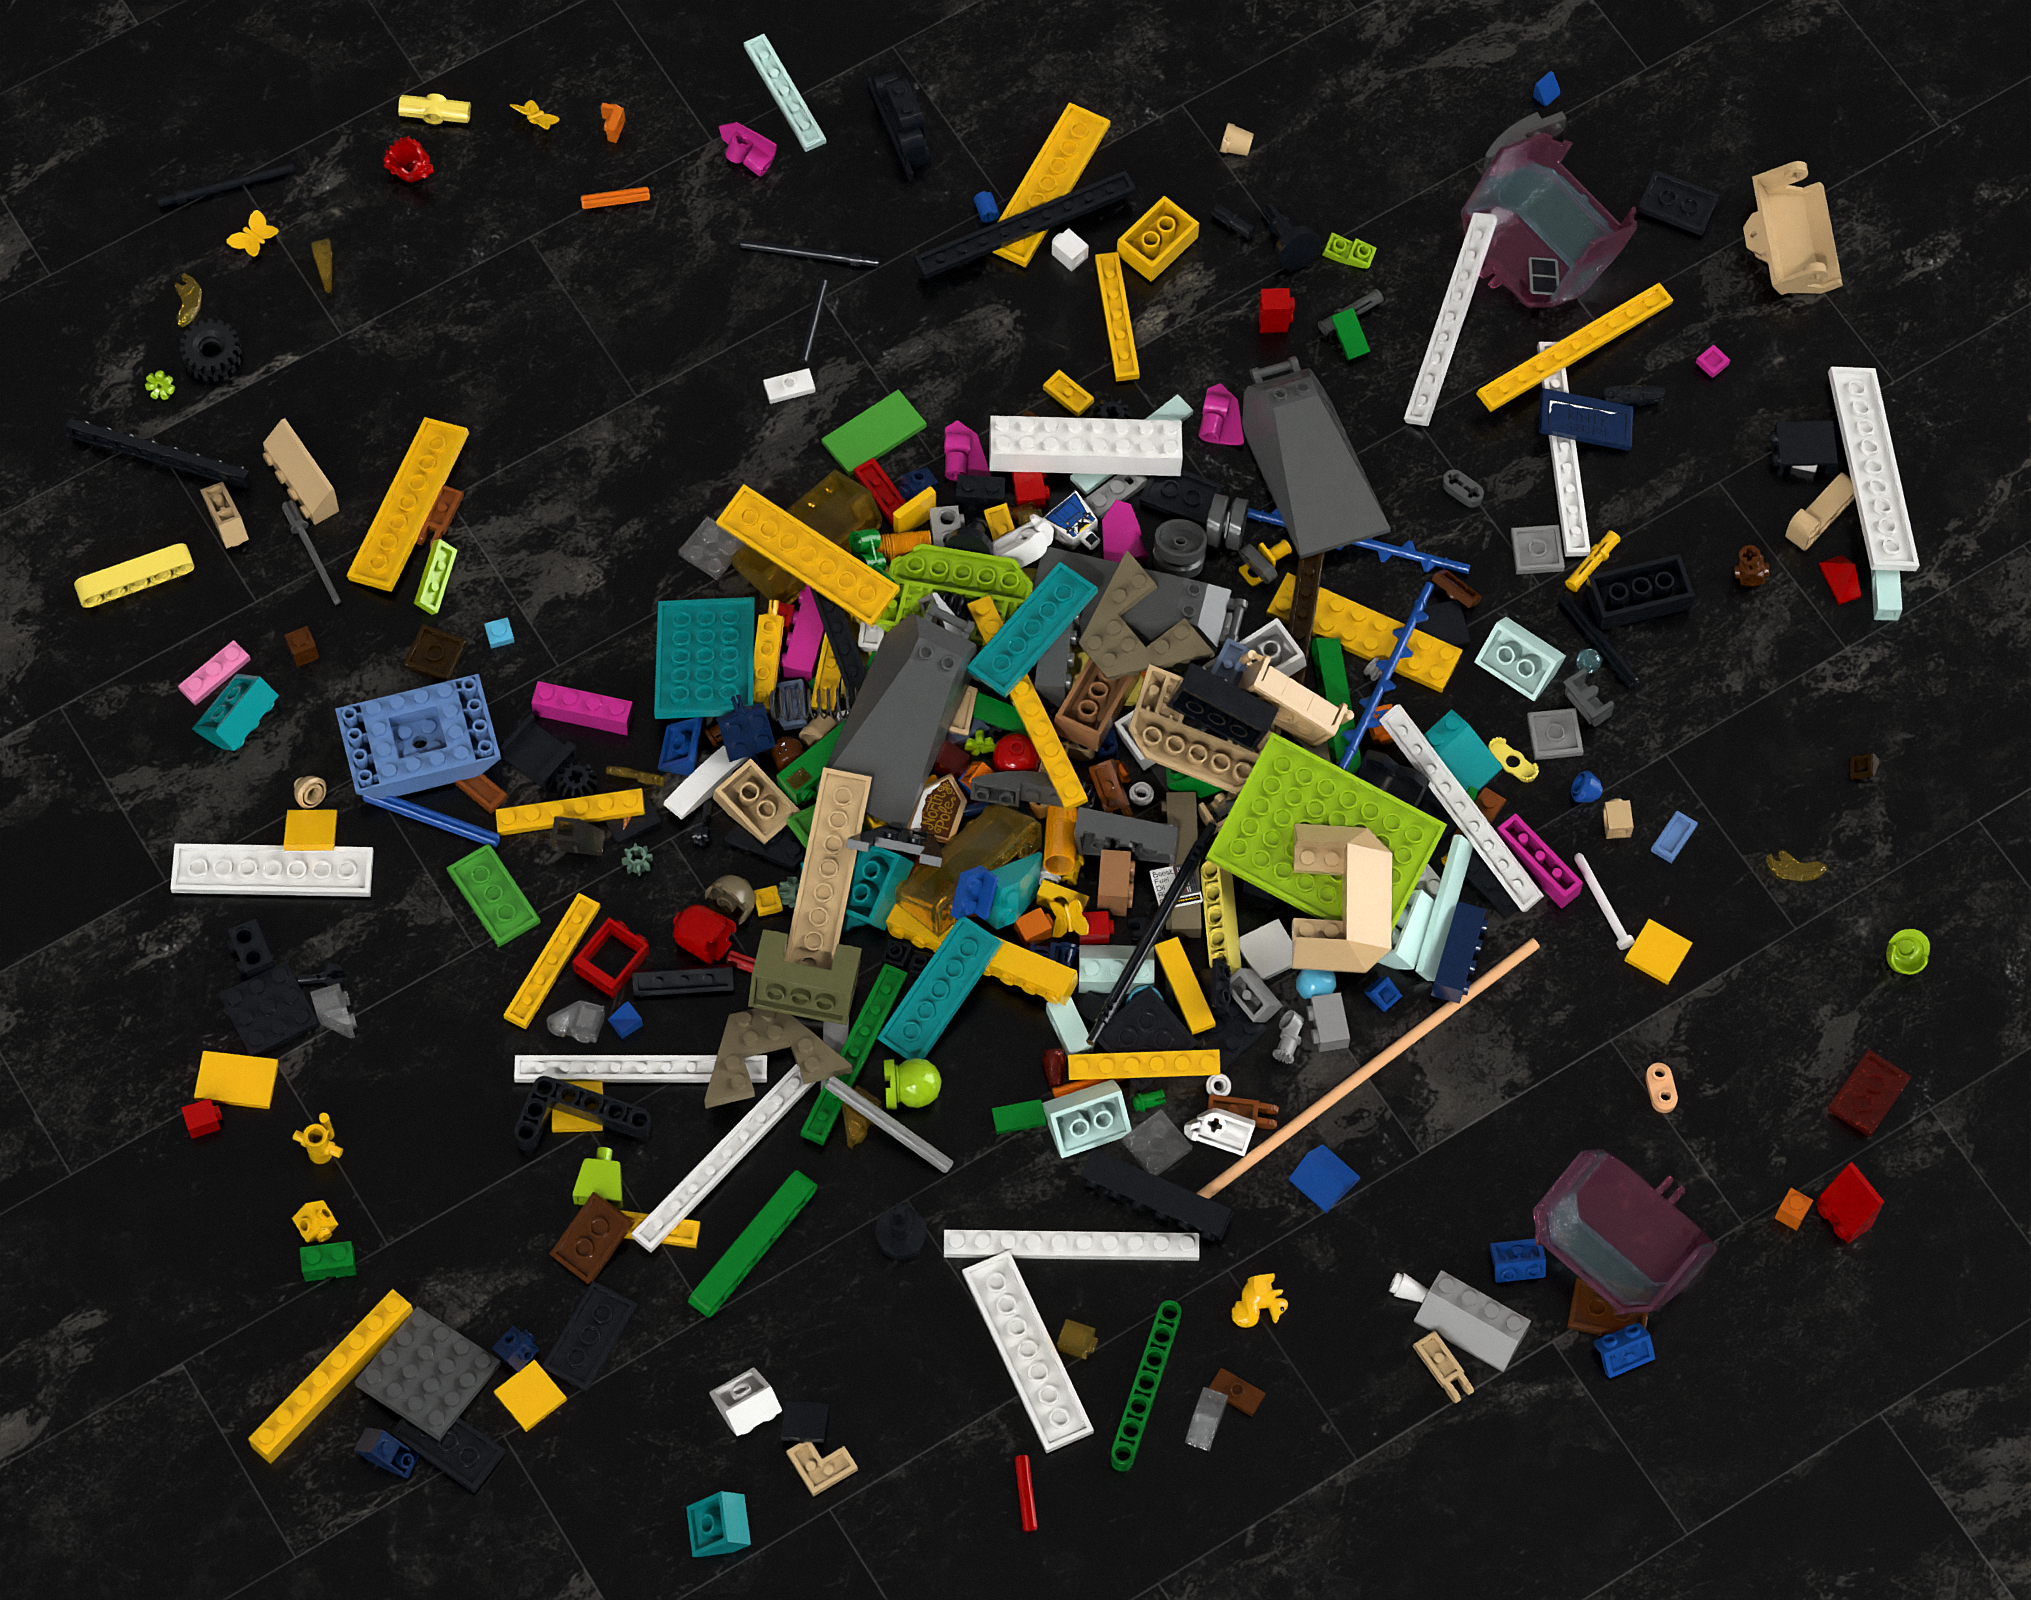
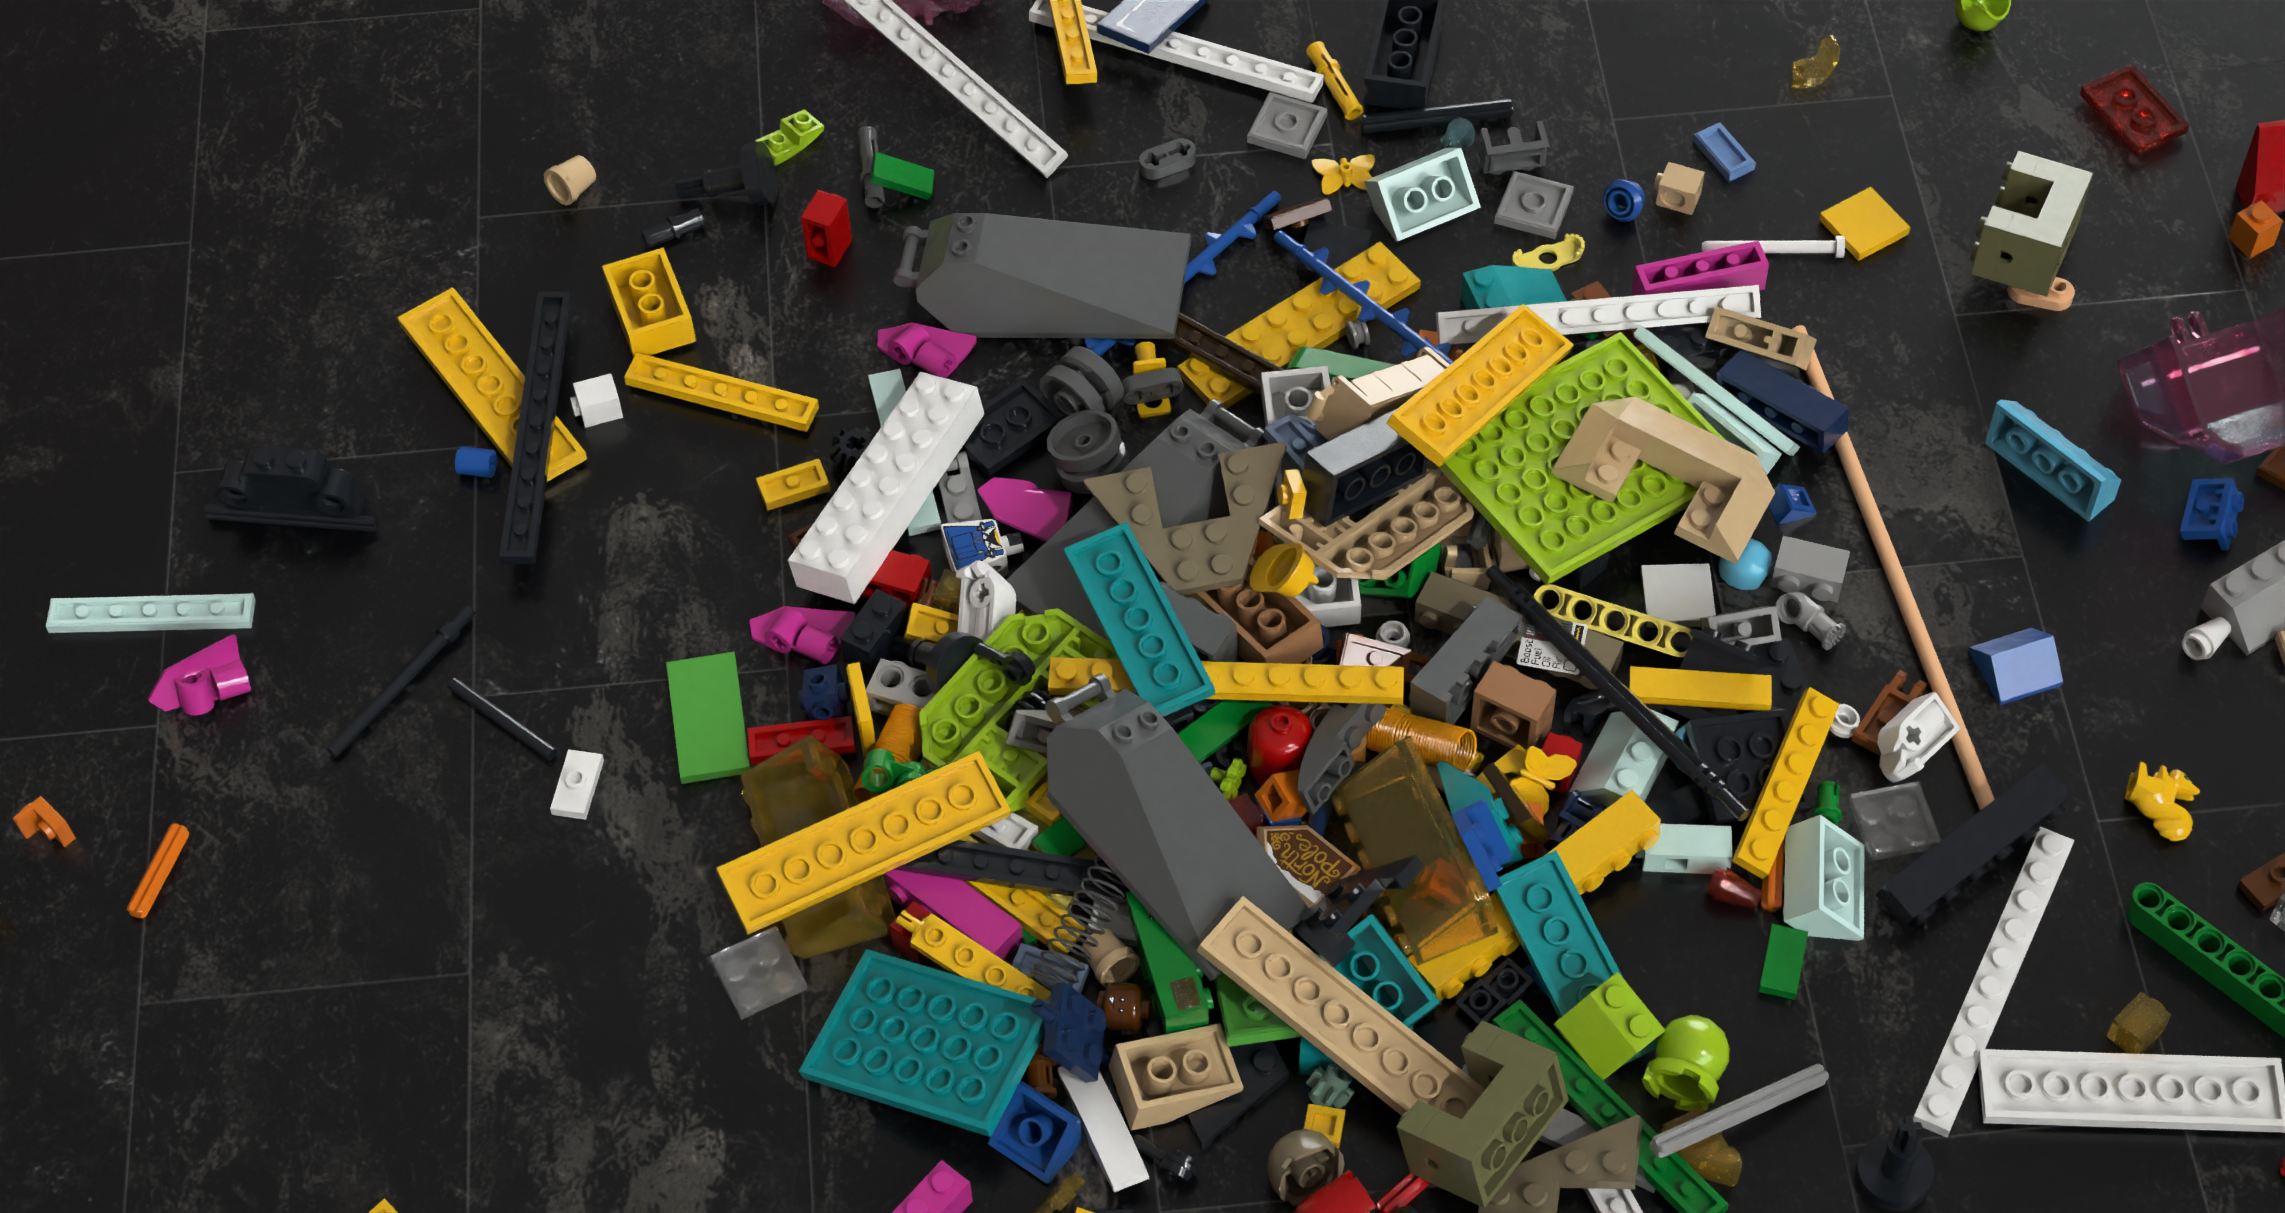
camera: 60 degrees left, 10 degrees down
none -> black plate [974,642,1035,686]
none -> yellow piece [1250,543,1319,598]
none -> yellow plate [1277,469,1307,519]
none -> yellow piece [1312,154,1375,195]
none -> yellow plate [1386,304,1574,467]
none -> dark brown tile [1483,762,1552,845]
none -> lime slope [1553,972,1666,1080]
none -> tan slope [1705,306,1817,370]
none -> olive piece [1969,151,2093,297]
none -> medium azure slope [1985,400,2121,522]

